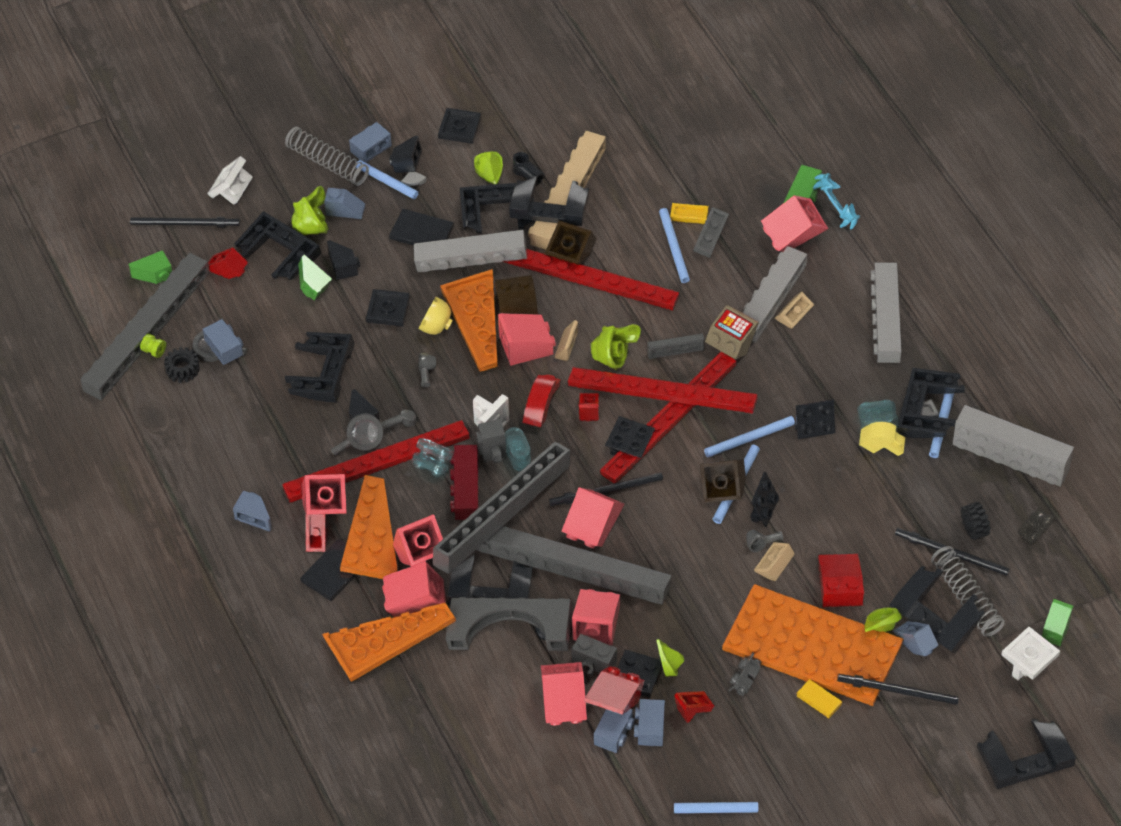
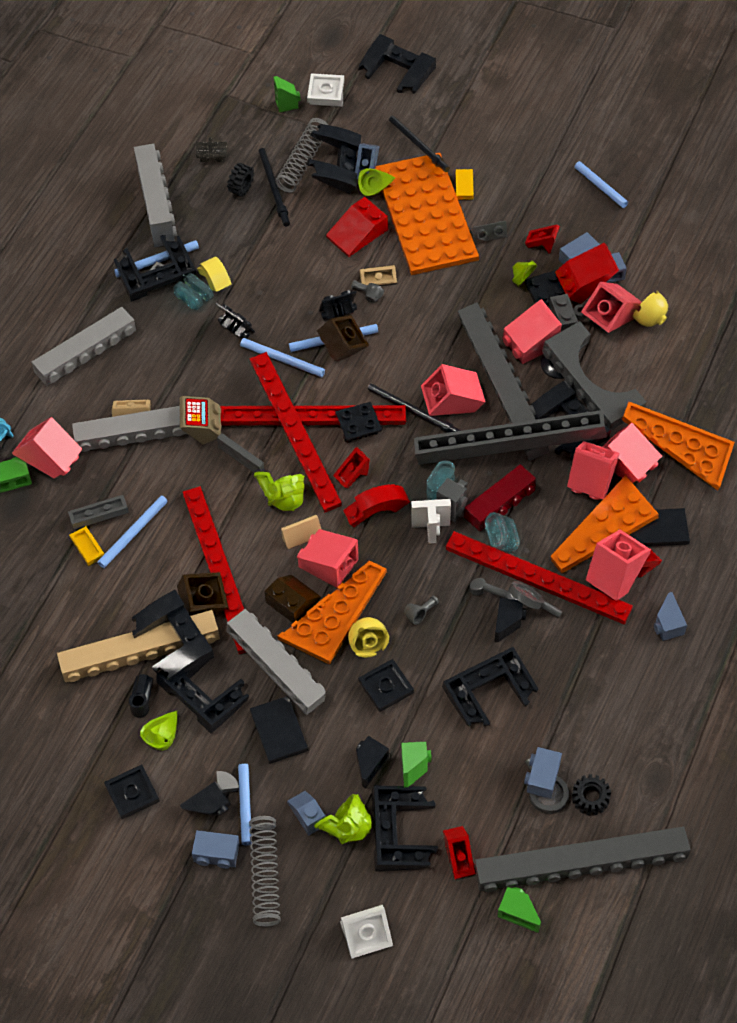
camera: 130 degrees left, 5 degrees up
black bar [130,217,240,228] -> none
lime wheel [140,334,166,358] -> none
none -> light yellow cylinder [633,291,668,327]

